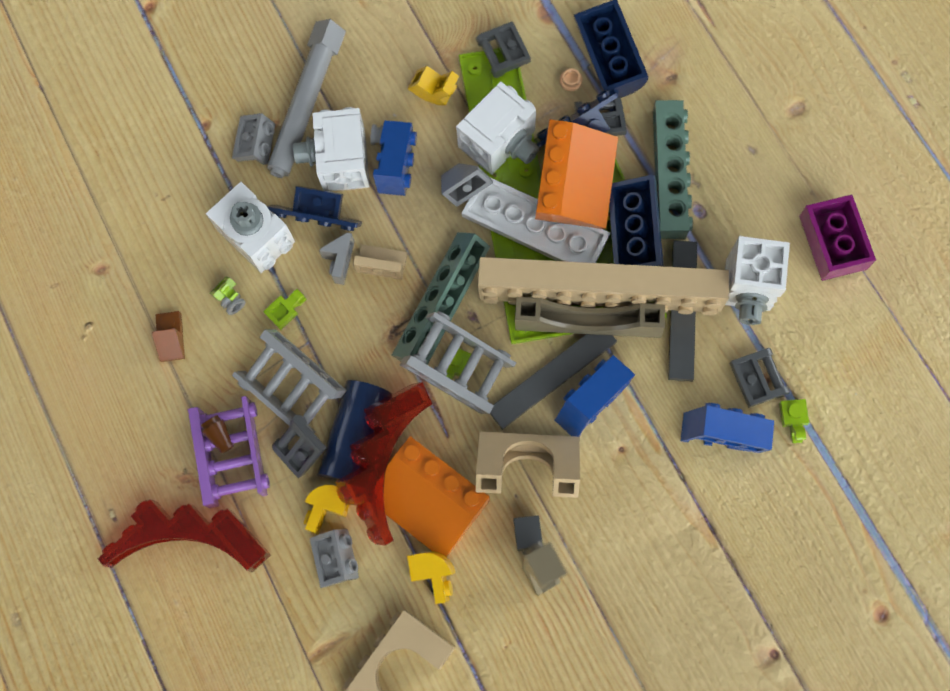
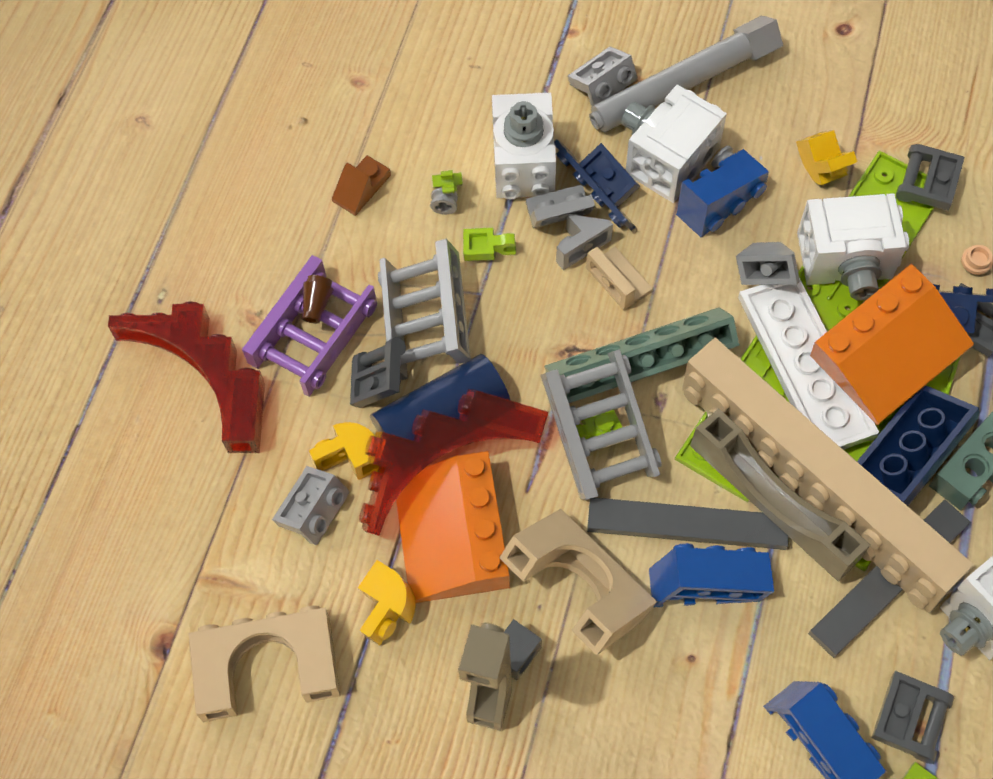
camera: 40 degrees right, 10 degrees down
none -> light grey bracket [526,185,595,228]

